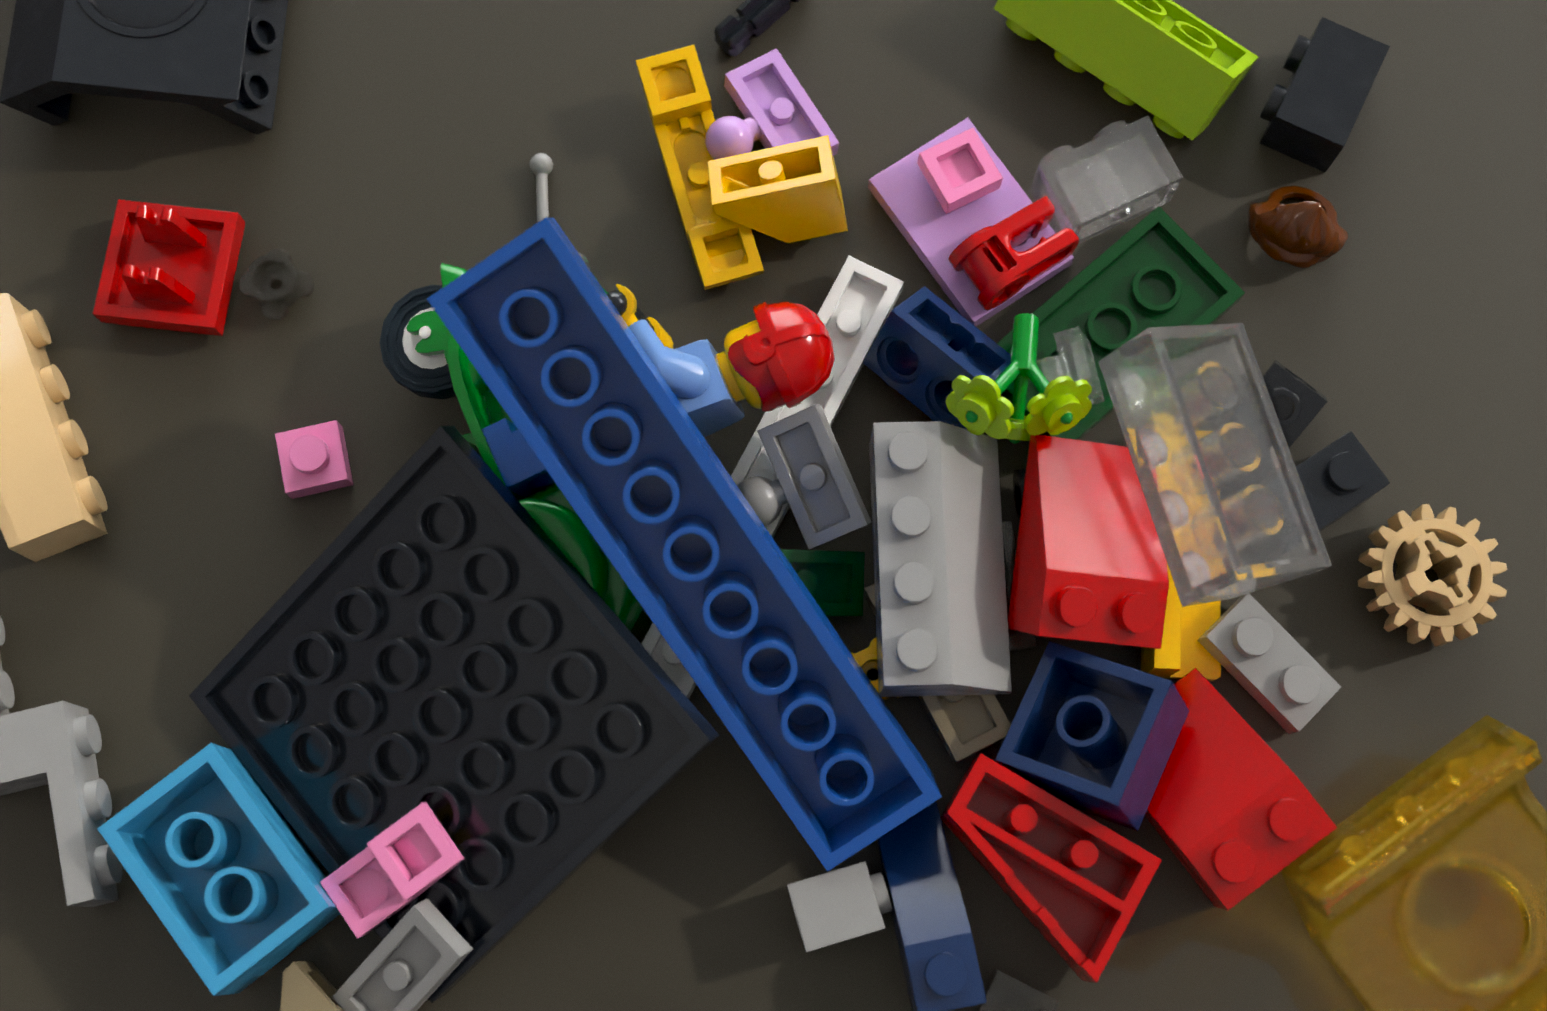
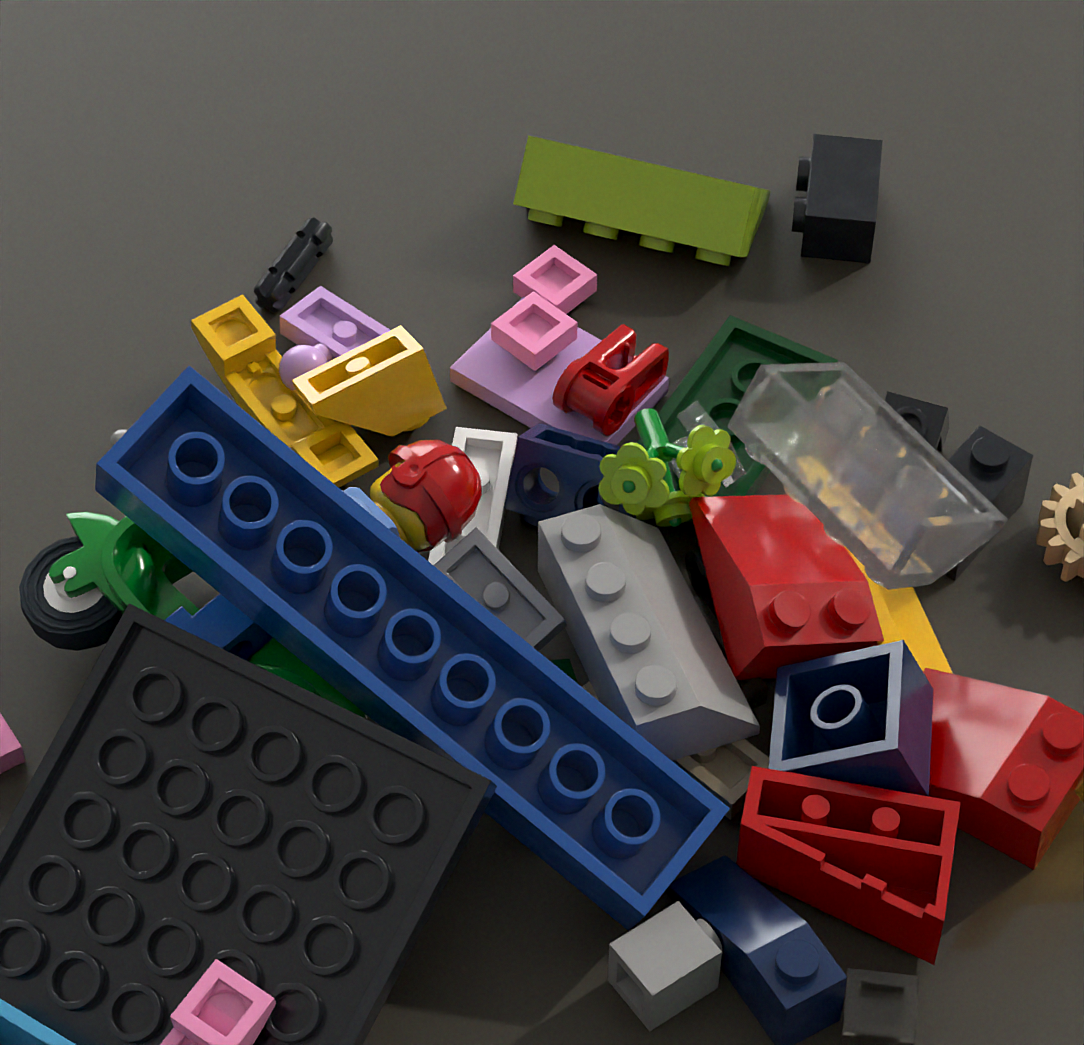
camera: 20 degrees left, 25 degrees down
clear brick [1030,115,1183,244] -> none
light grey plate [1197,593,1341,734] -> none
reddish brown piece [1248,185,1348,268] -> none
none -> bright pink plate [513,245,597,314]

